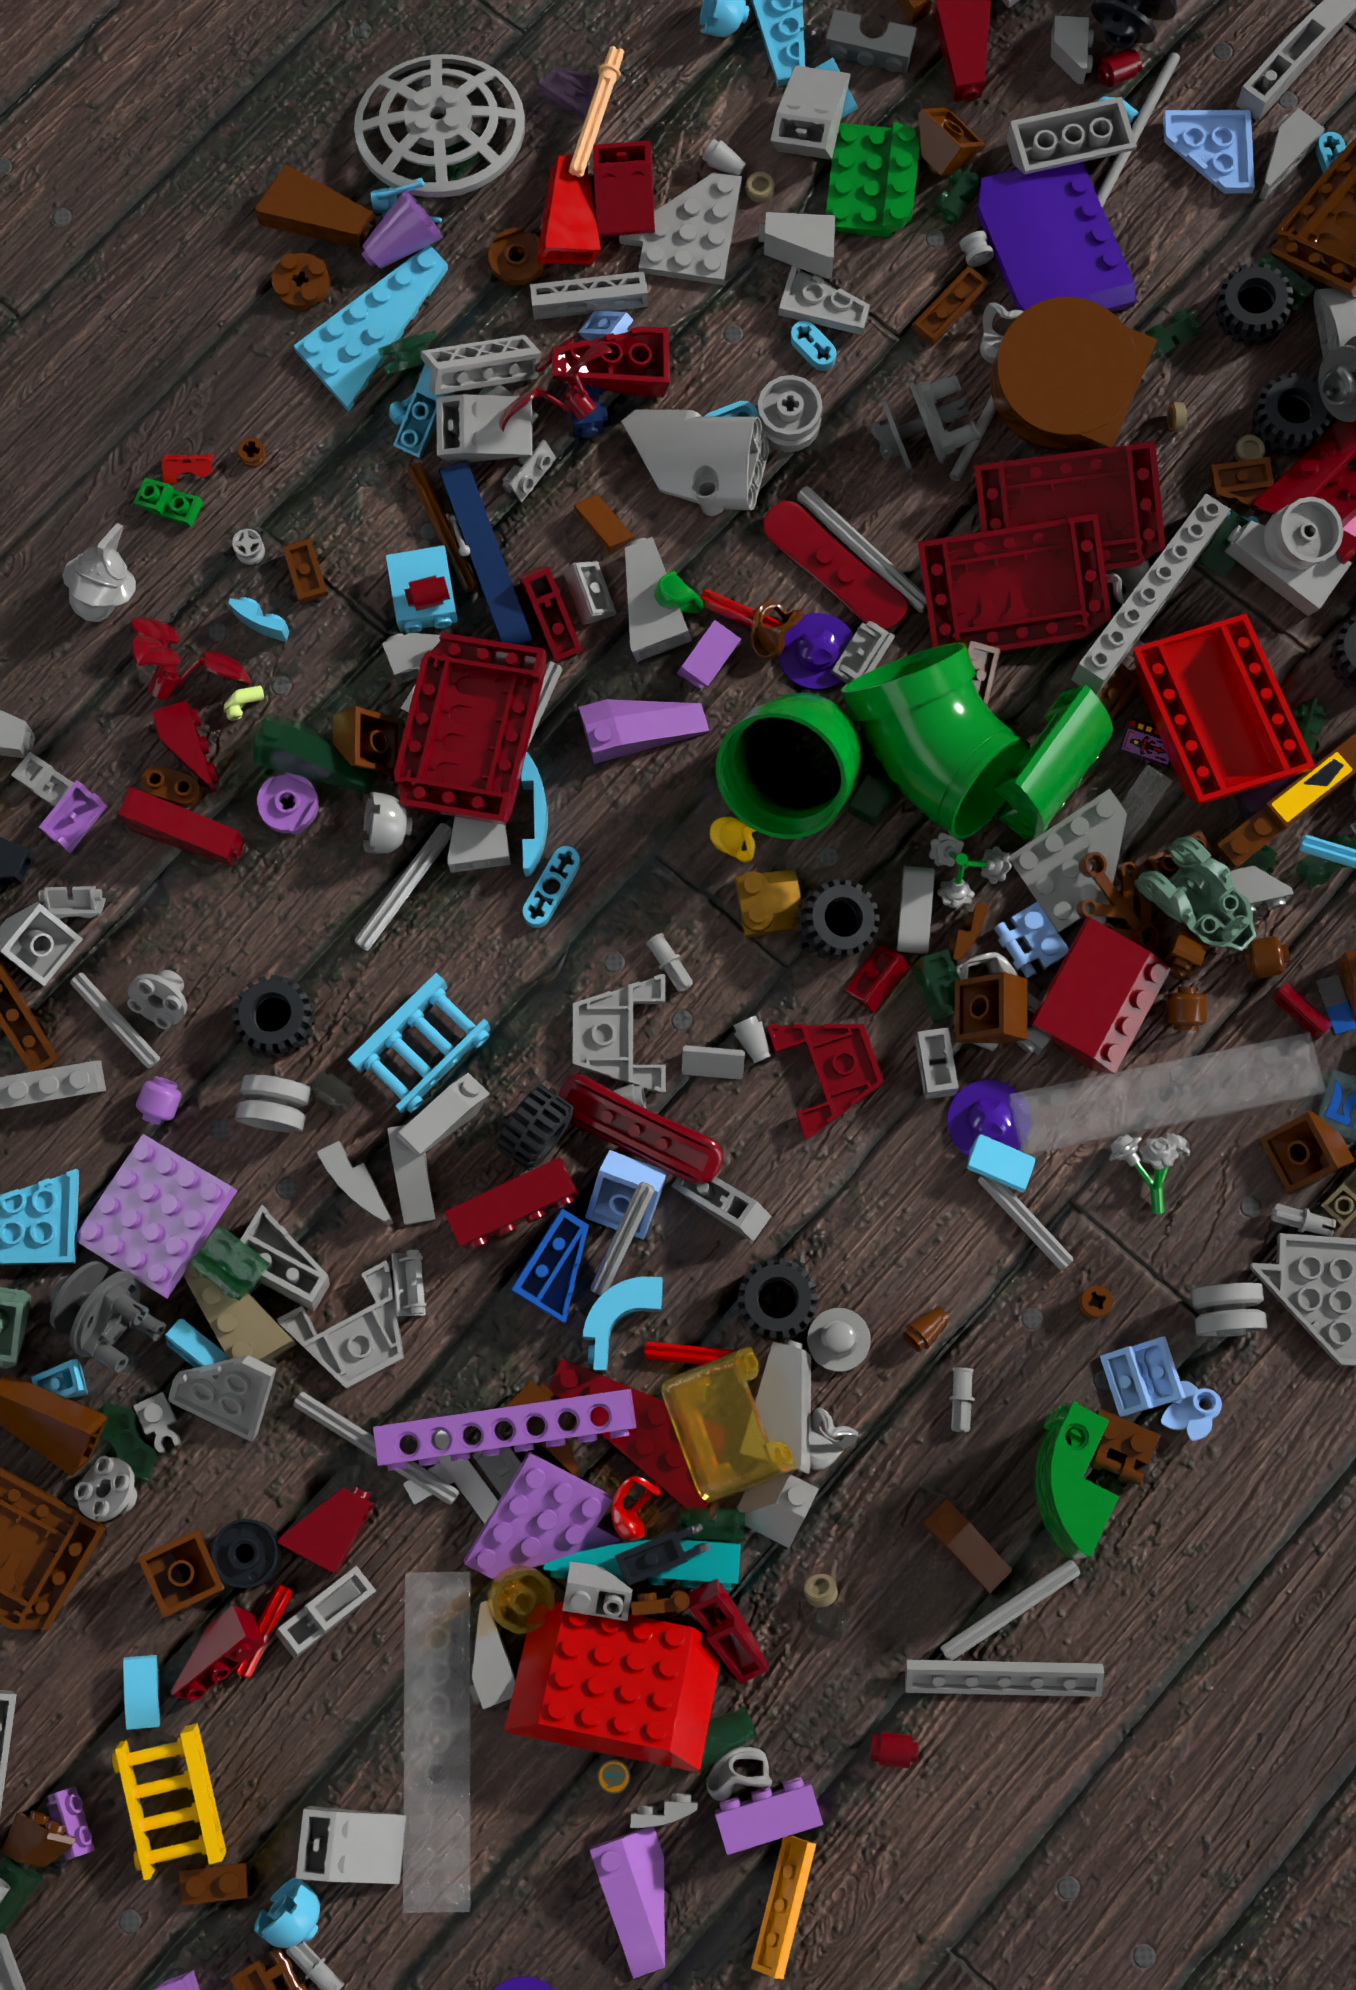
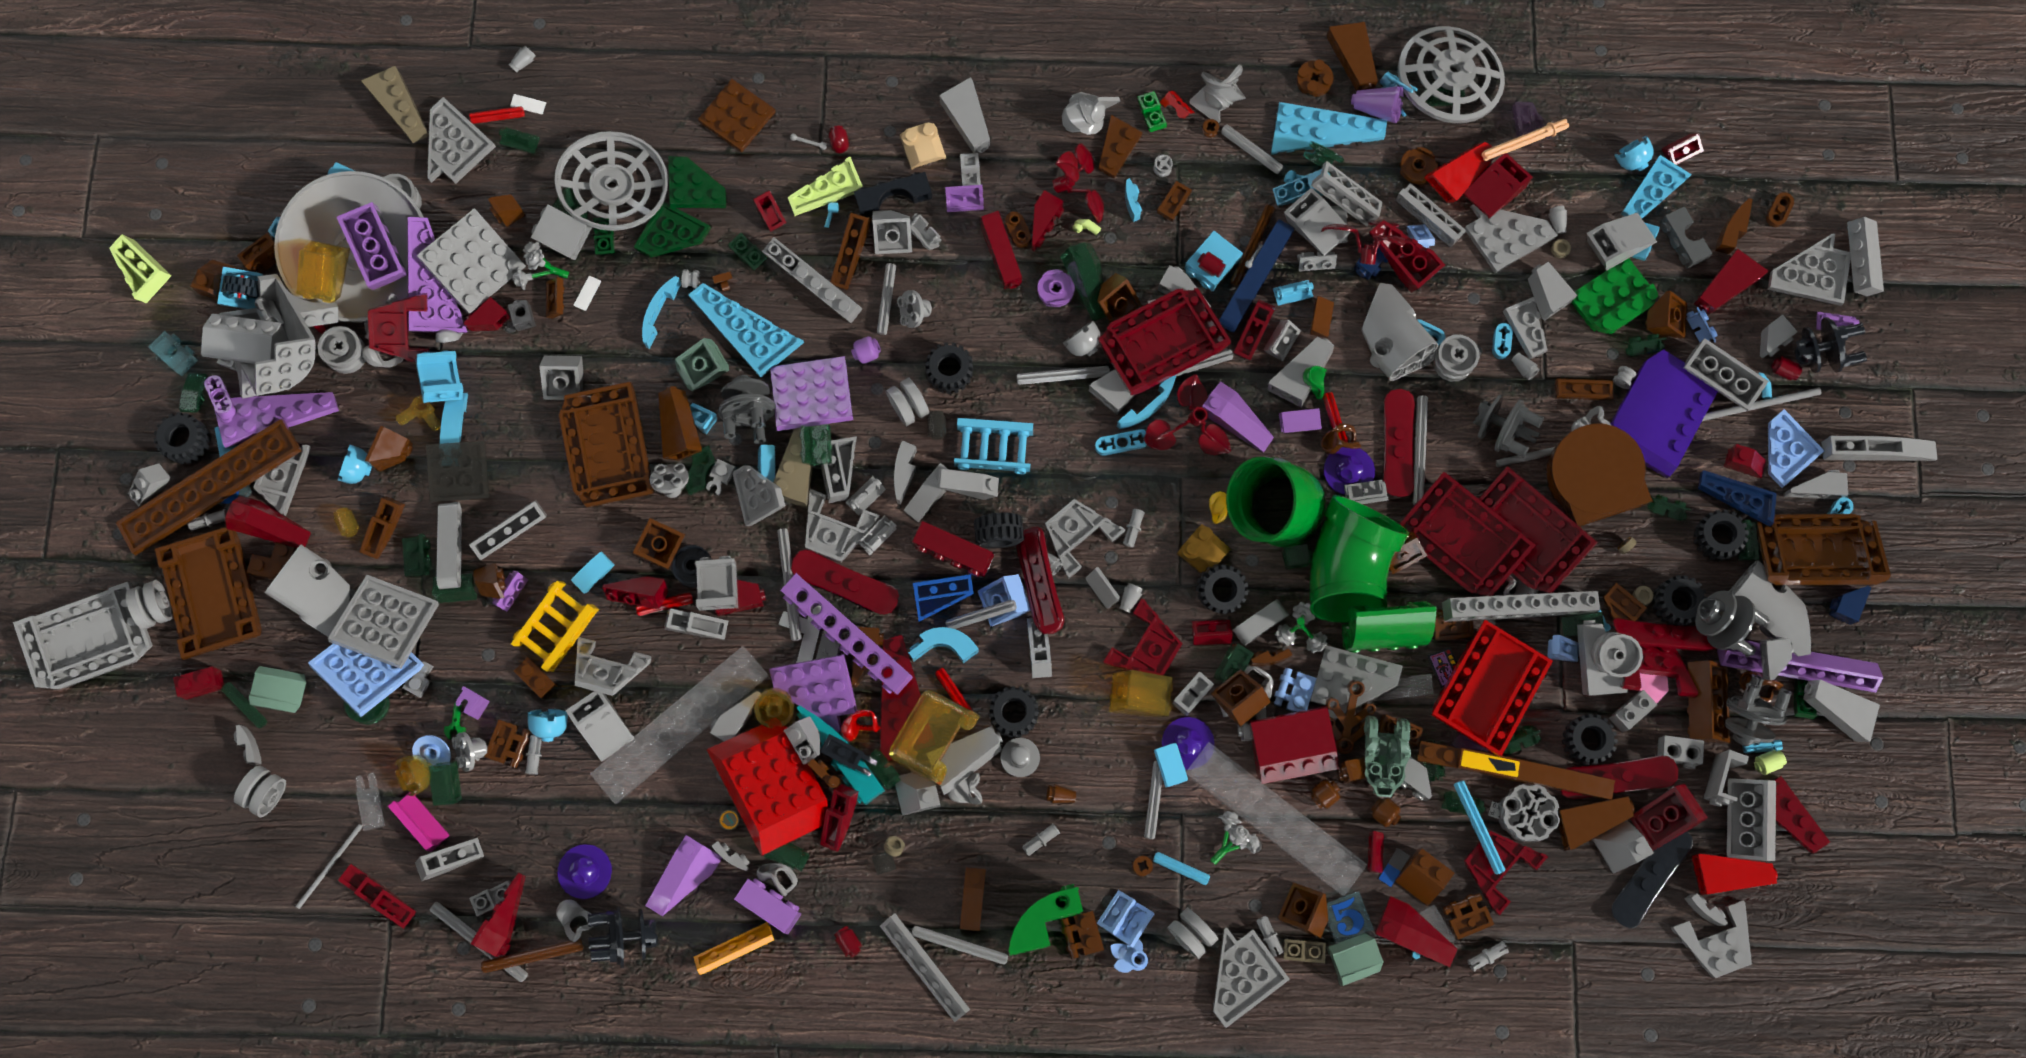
camera: 45 degrees right, 0 degrees up
none -> light grey wing [575,637,651,696]
none -> light grey panel [695,556,738,611]
none -> dark red piece [791,550,899,615]
none -> light grey hinge [845,476,886,515]
none -> reddish brown wing [1099,115,1143,178]
none -> clear yellow slope [1109,670,1173,718]
none -> dark red plant [1144,374,1231,456]
none -> medium azure axle [1153,852,1210,885]
none -> light grey helmet [1190,64,1246,123]
none -> light grey axle [1221,124,1283,174]
none -> medium azure hinge [1273,280,1314,306]
none -> light grey cone [1511,353,1540,380]
none -> light blue slope [1547,635,1579,662]
none -> medium blue hinge [1686,307,1718,343]
none -> dark blue wing [1698,470,1777,527]
none -> dark red slope [1724,444,1766,479]

